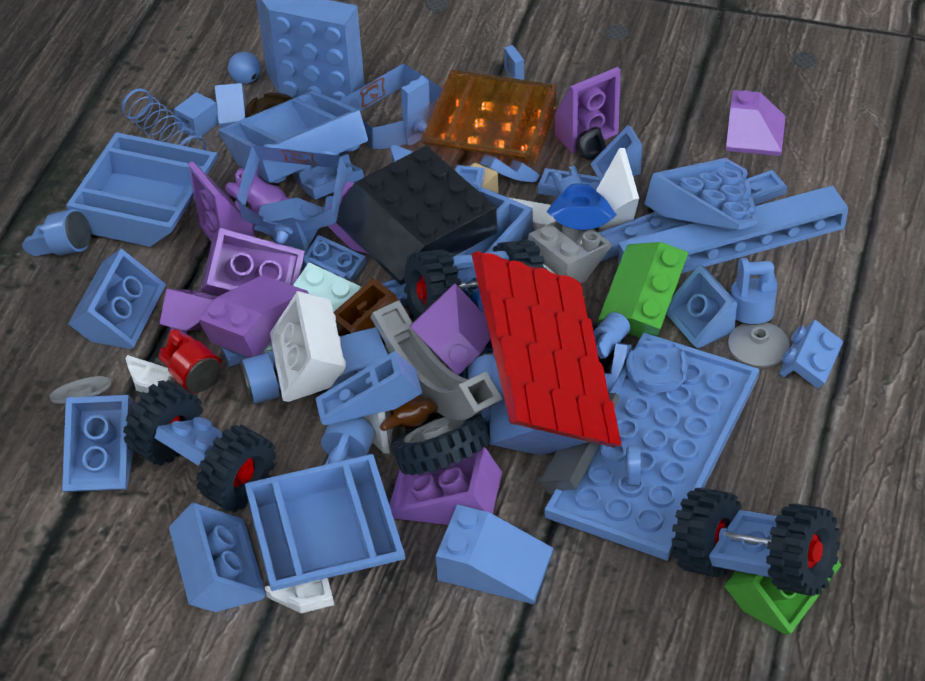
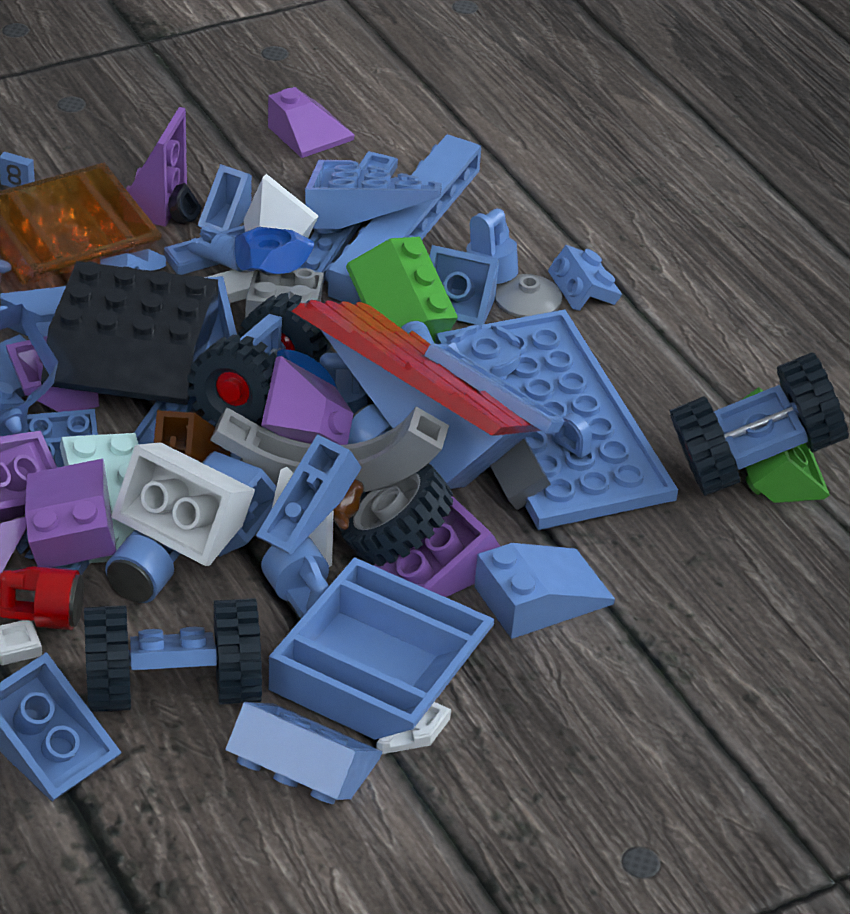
camera: 50 degrees left, 5 degrees down
none -> medium blue tile [424,344,565,434]

